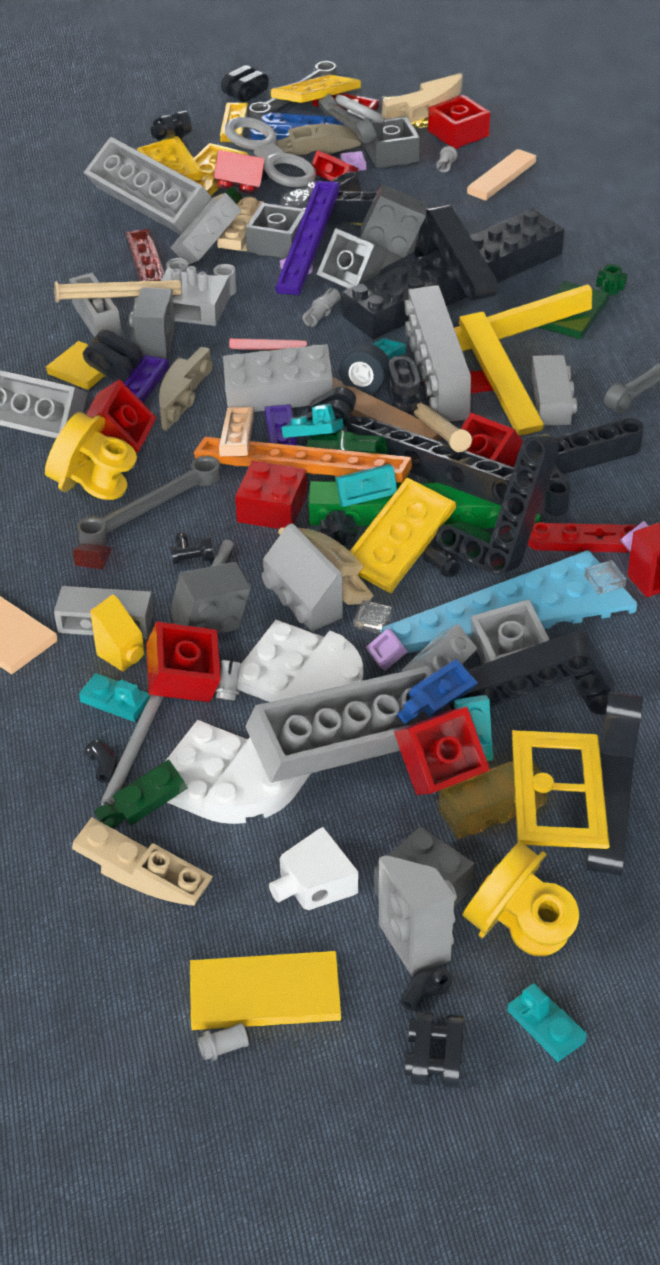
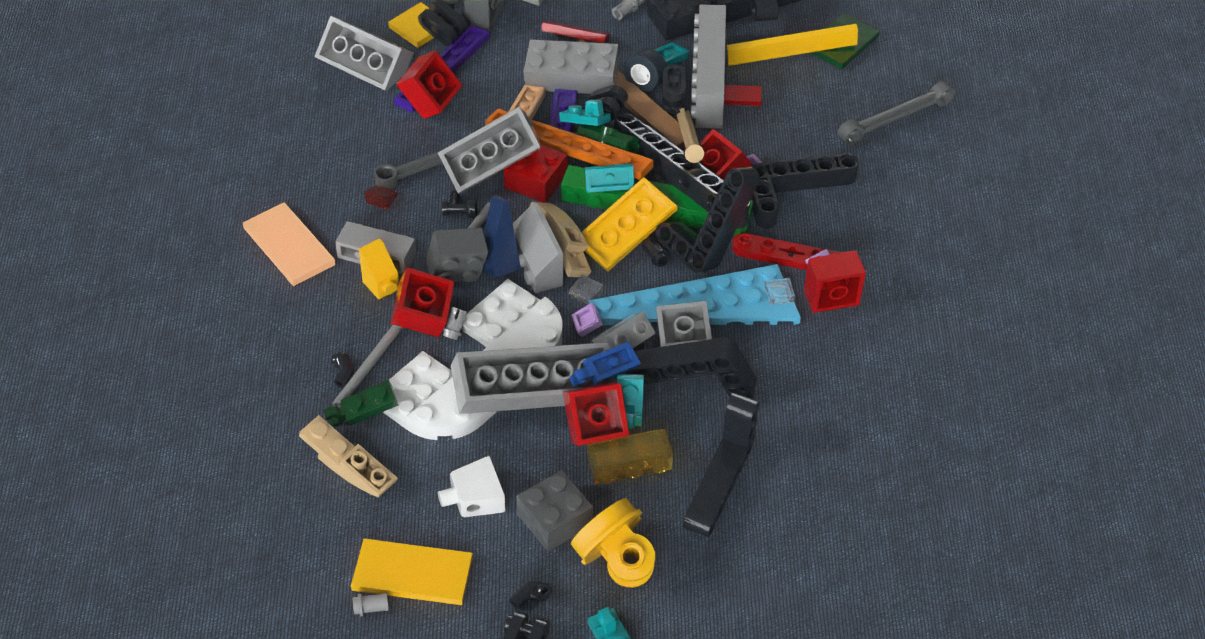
camera: 10 degrees right, 5 degrees up
yellow piece [45,412,137,500] -> none
teal hinge [79,673,150,722] -> none
dark tan slope [159,347,213,431] -> none
black gear [320,510,356,545] -> none
light grey slope [379,855,457,978] -> none
yellow tile [459,311,544,436] -> none
yellow door [512,730,610,849] -> none
light grey brick [531,355,577,425] -> none
dark green gear [596,264,627,296] -> none
none -> light grey slope [438,107,541,194]
none -> dark blue slope [482,195,521,278]

